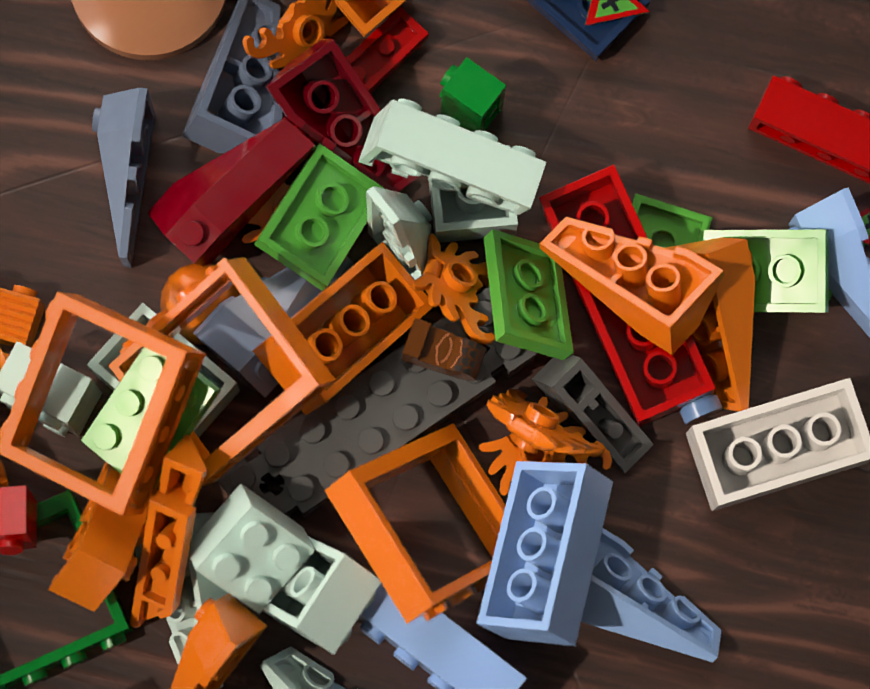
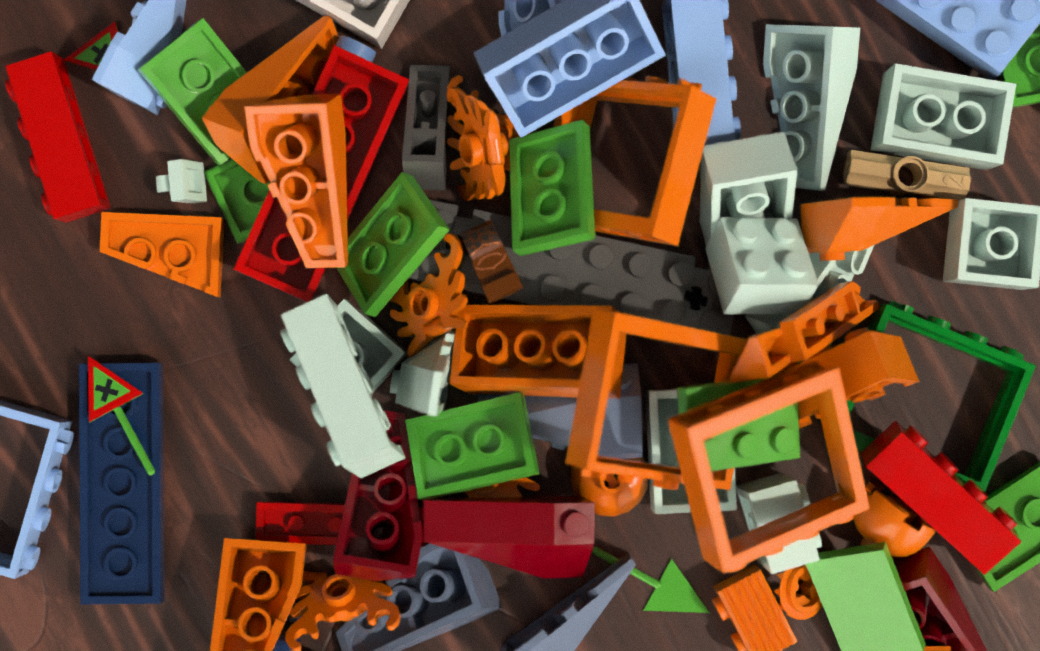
camera: 130 degrees left, 10 degrees up
green brick [439,57,506,132] -> none
none -> orange wing [100,212,225,298]
none -> light aqua tile [156,159,207,204]
none -> bright green plate [509,120,595,256]
none -> bright green piece [592,546,709,613]

